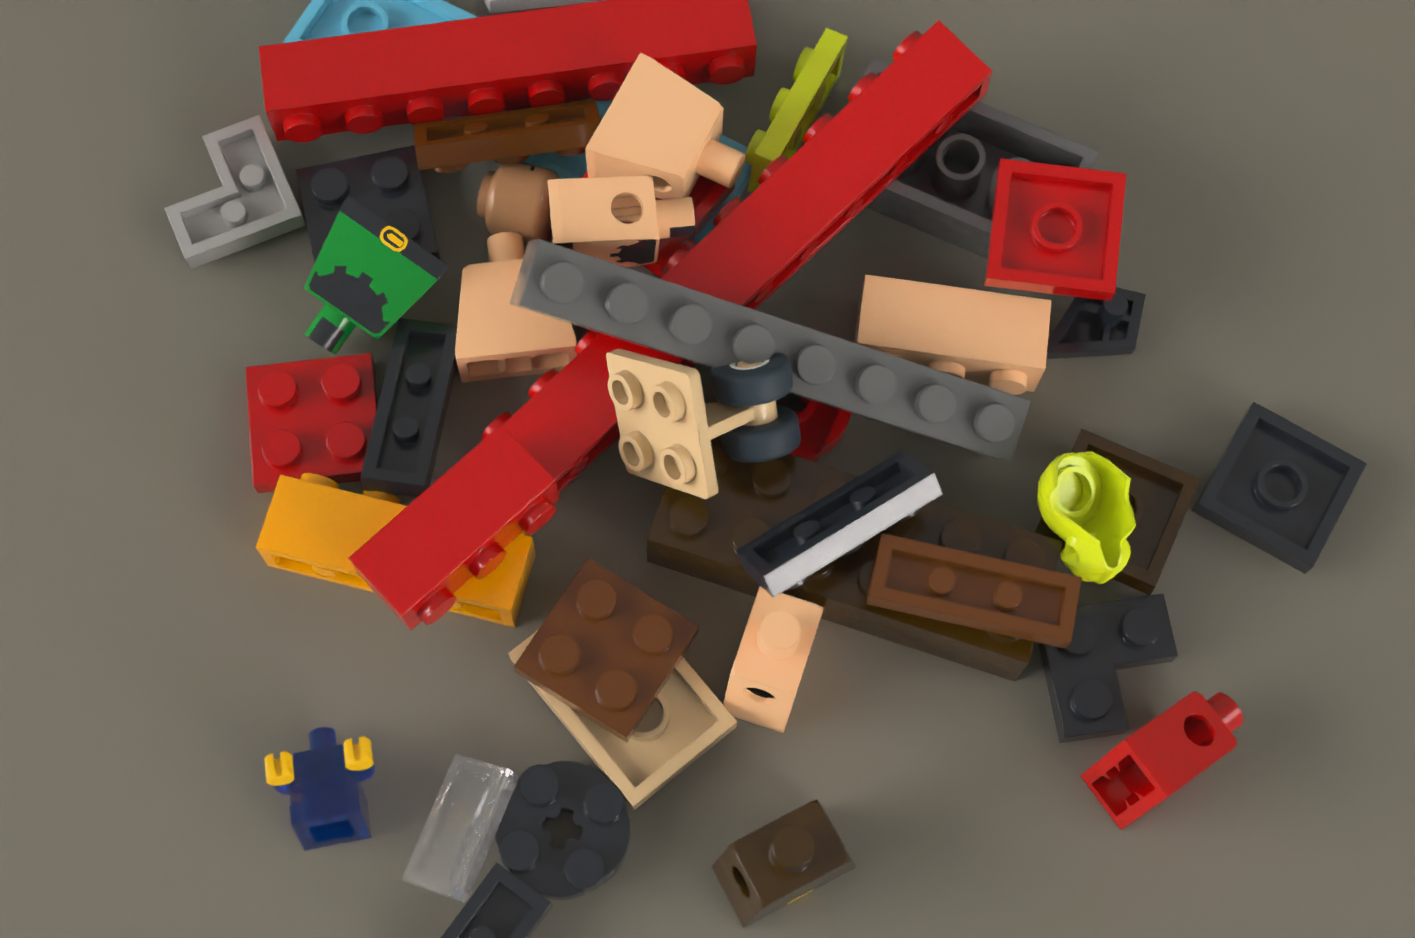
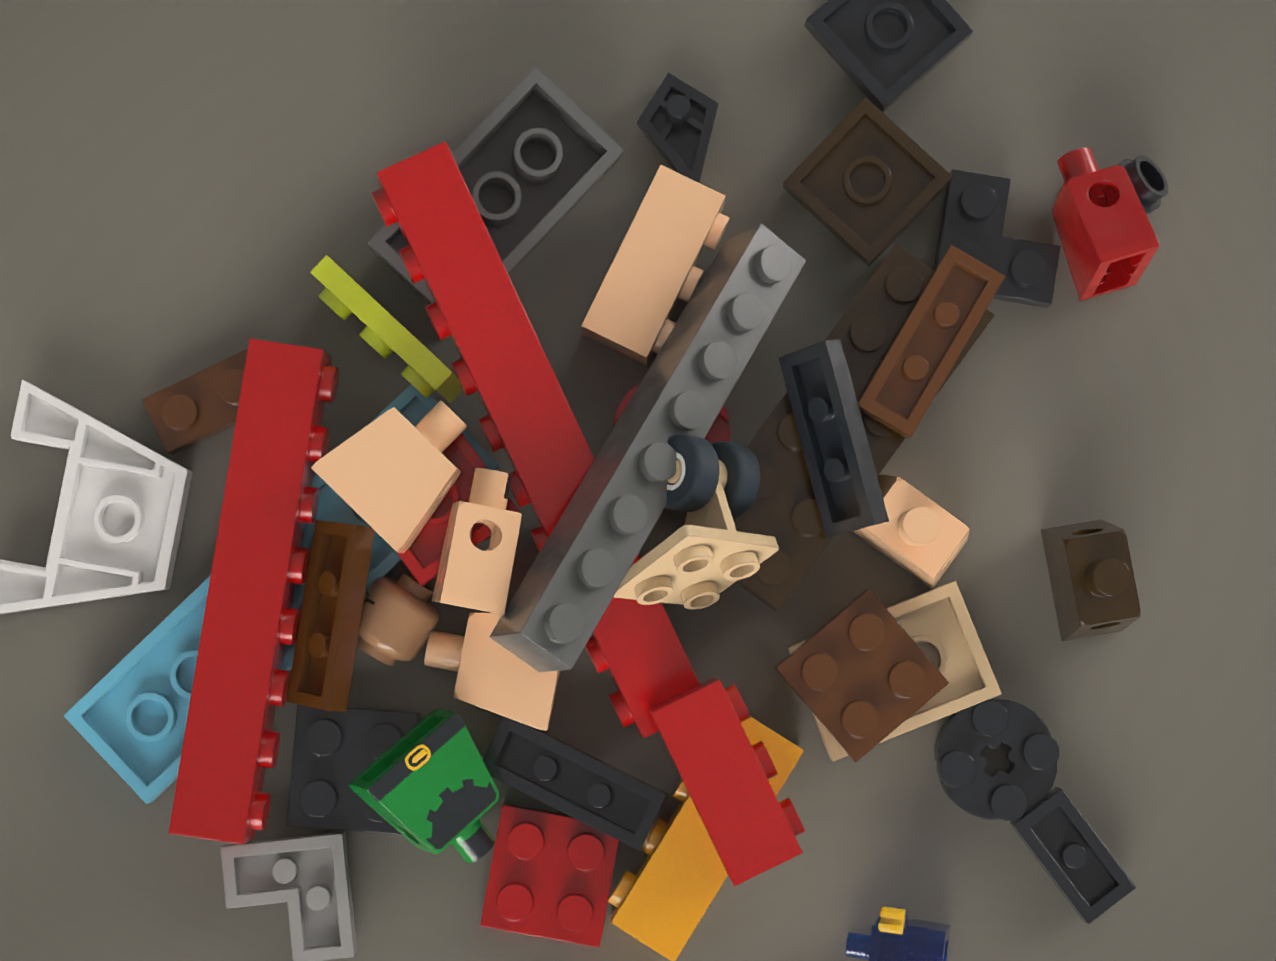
camera: 70 degrees left, 15 degrees up
clear tile [402,753,519,904] -> none
red plate [984,158,1127,301] -> none
neon yellow hair [1037,452,1136,584] -> none
none -> black plate [1117,156,1168,214]

